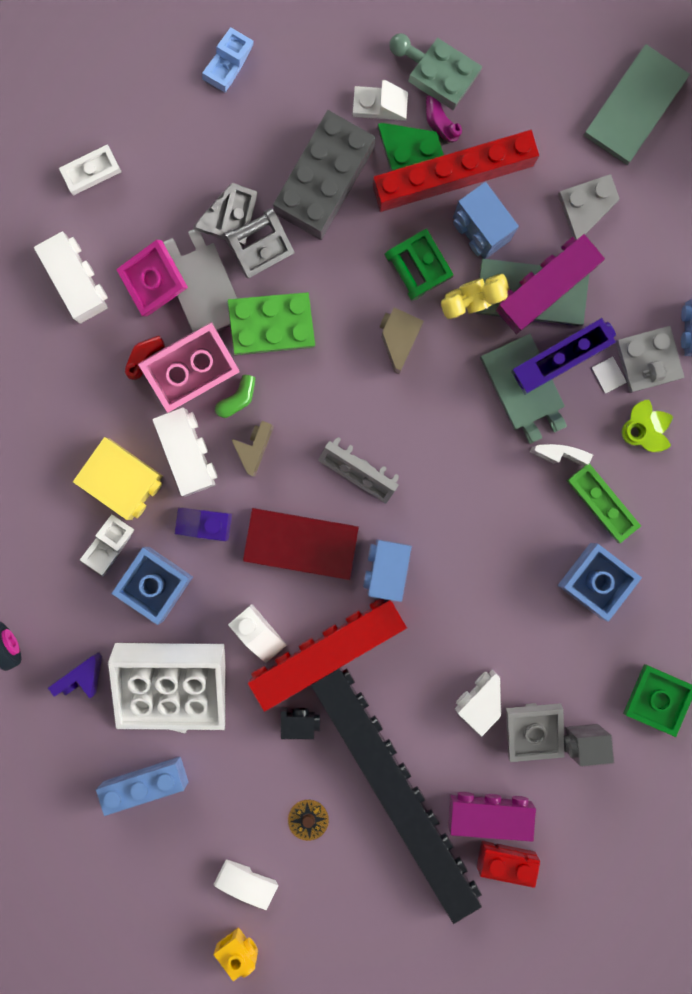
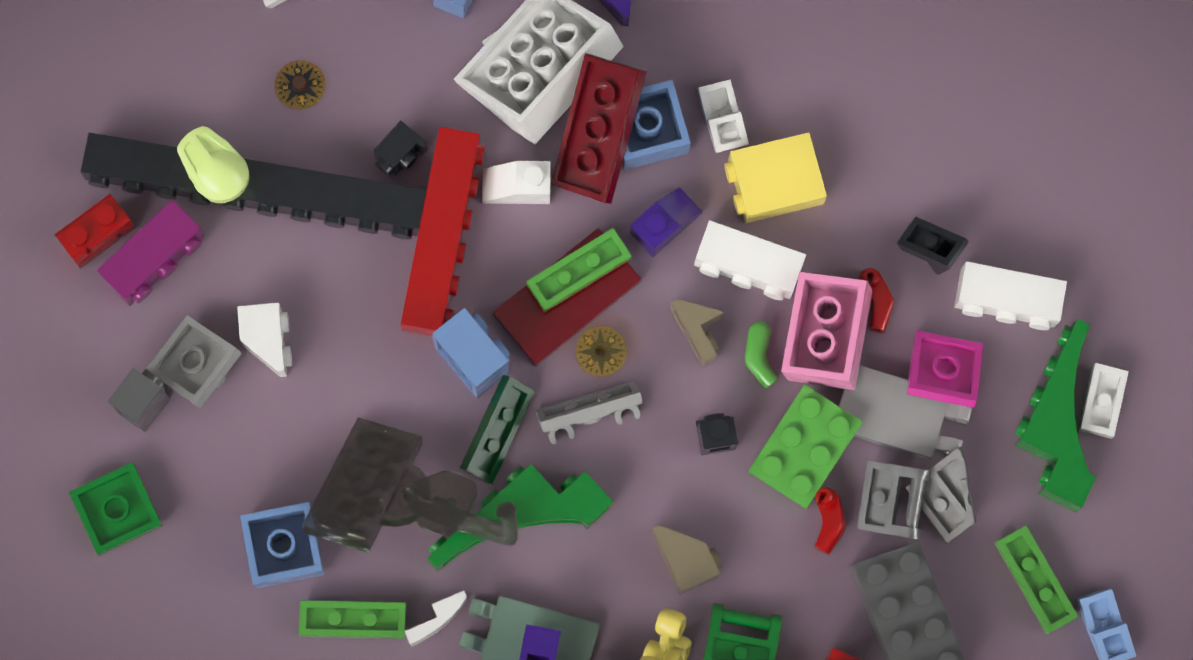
camera: 125 degrees right, 10 degrees down
none -> yellowish green helmet [177,126,249,203]
none -> clear smoke plate [302,417,518,553]
none -> green arch [427,464,613,572]
none -> dark green plate [460,375,535,484]
none -> bright green plate [526,228,632,312]
none -> dark red tile [550,53,647,204]
none -> clear yellow piece [575,326,627,377]
none -> black brick [696,413,738,456]
none -> red arm [814,487,846,555]
none -> black slope [897,217,969,275]
none -> bright green plate [994,526,1079,635]
none -> green arch [1014,319,1096,512]

